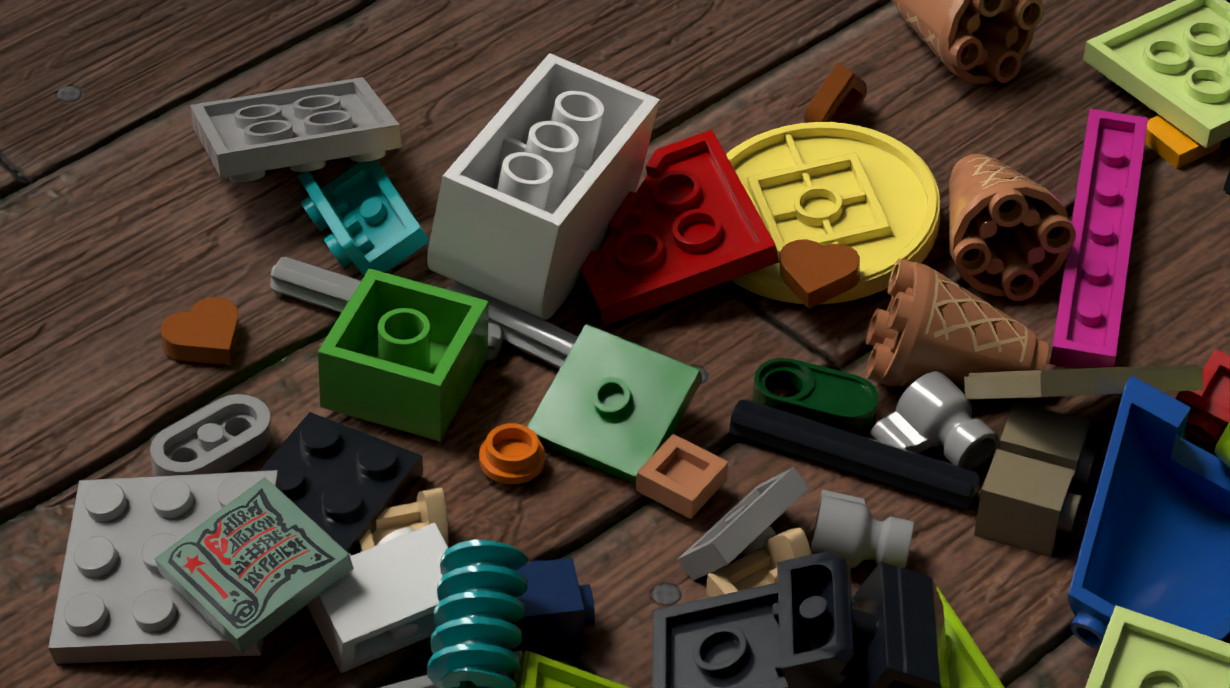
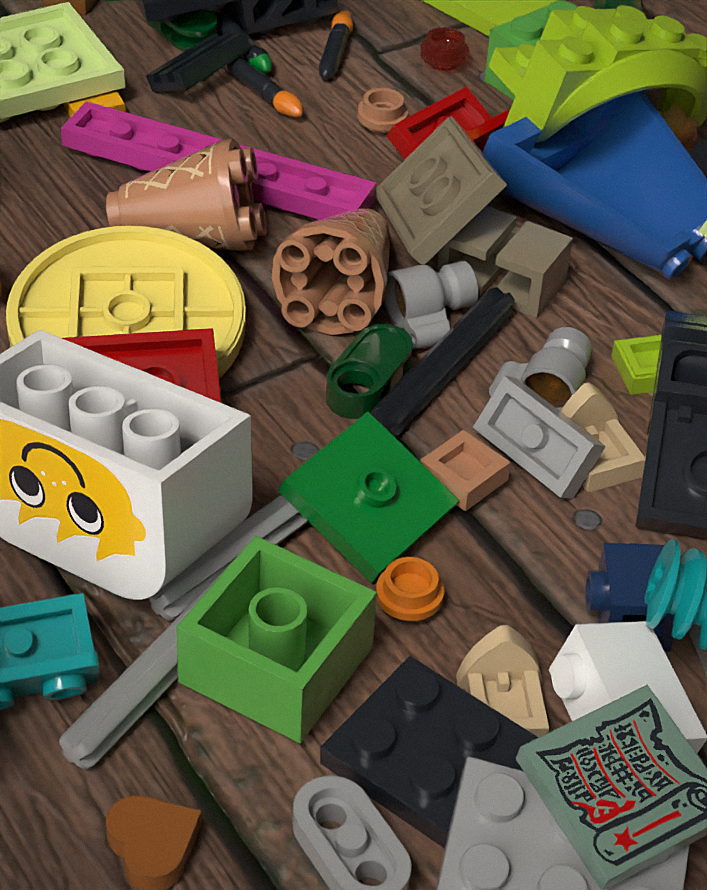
camera: 80 degrees left, 0 degrees up
dark orange tile [779,239,860,309] -> none

